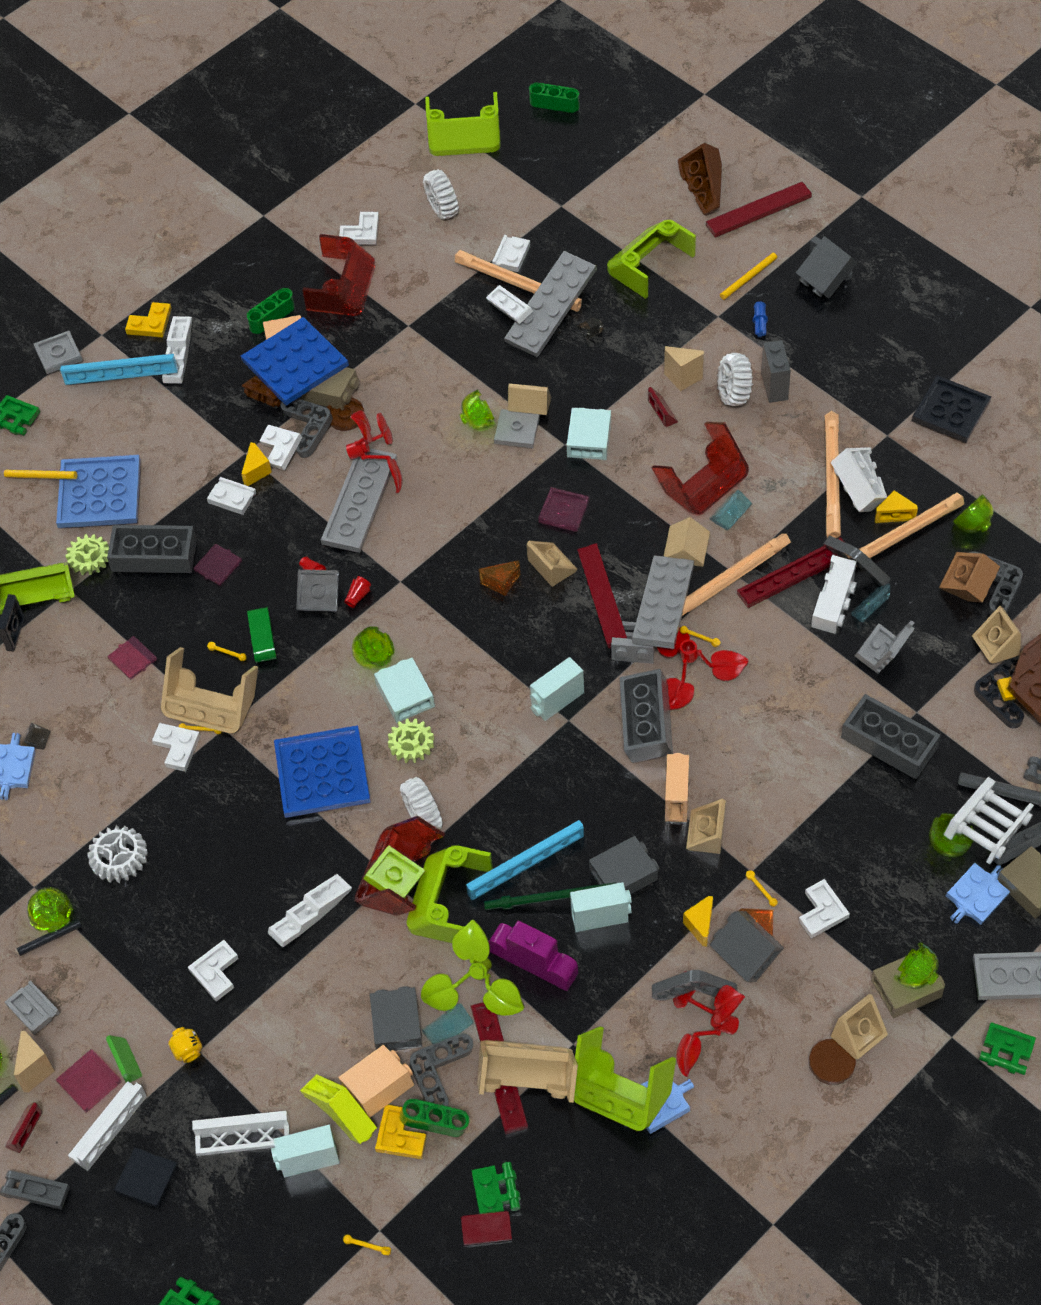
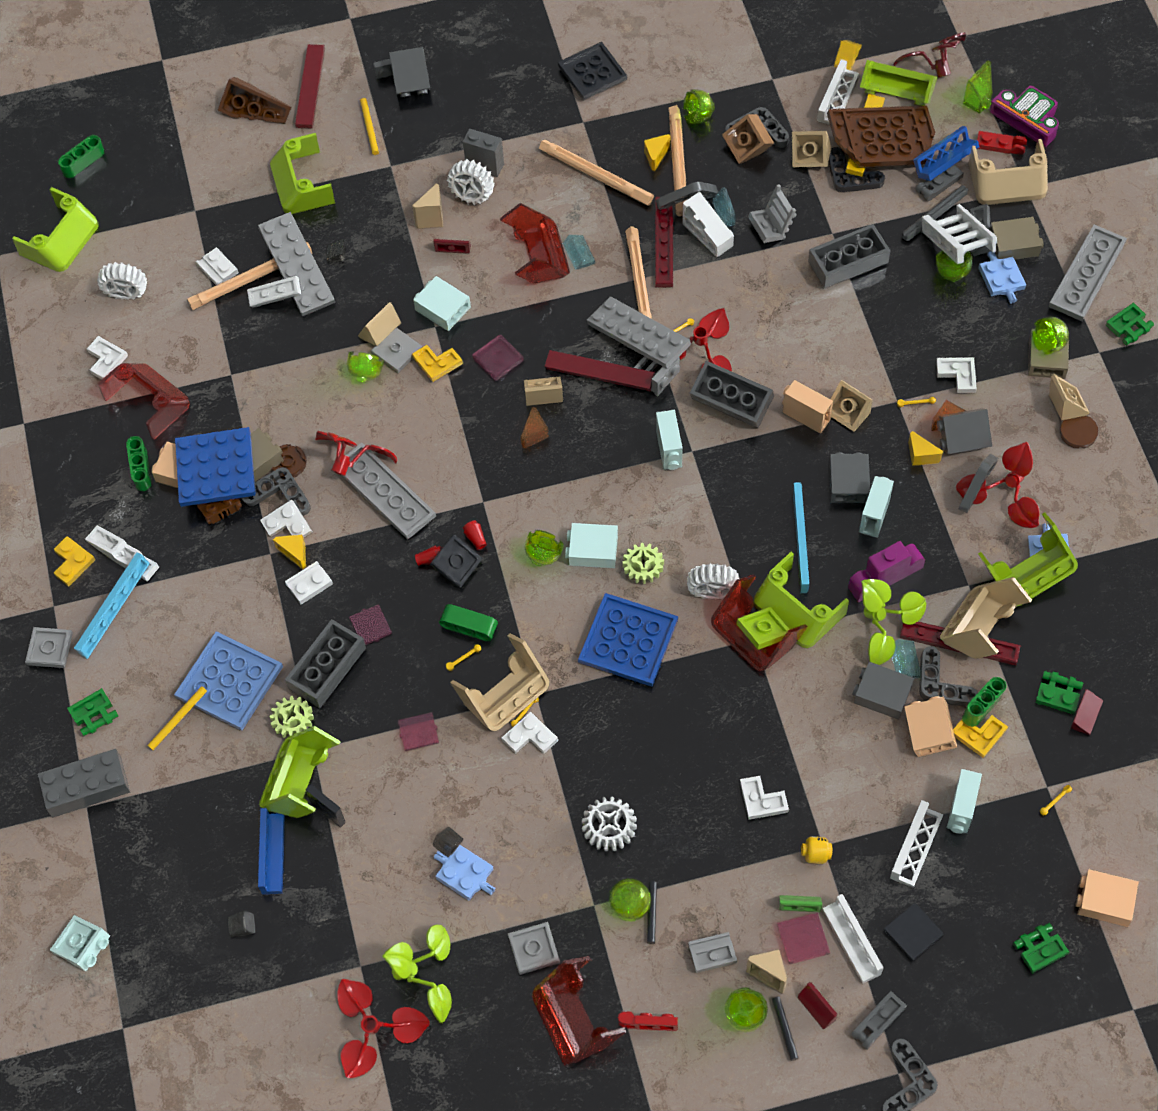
camera: 60 degrees left, 5 degrees up
white slope [268,874,352,947] -> none
neon yellow arch [300,1074,377,1144] -> none
dark green bar [484,882,616,910] -> none
tan slope [664,517,710,567] -> none
blue axle [753,302,768,337] -> none
white wedge [831,448,887,512] -> none
none -> yellow plate [412,345,463,382]

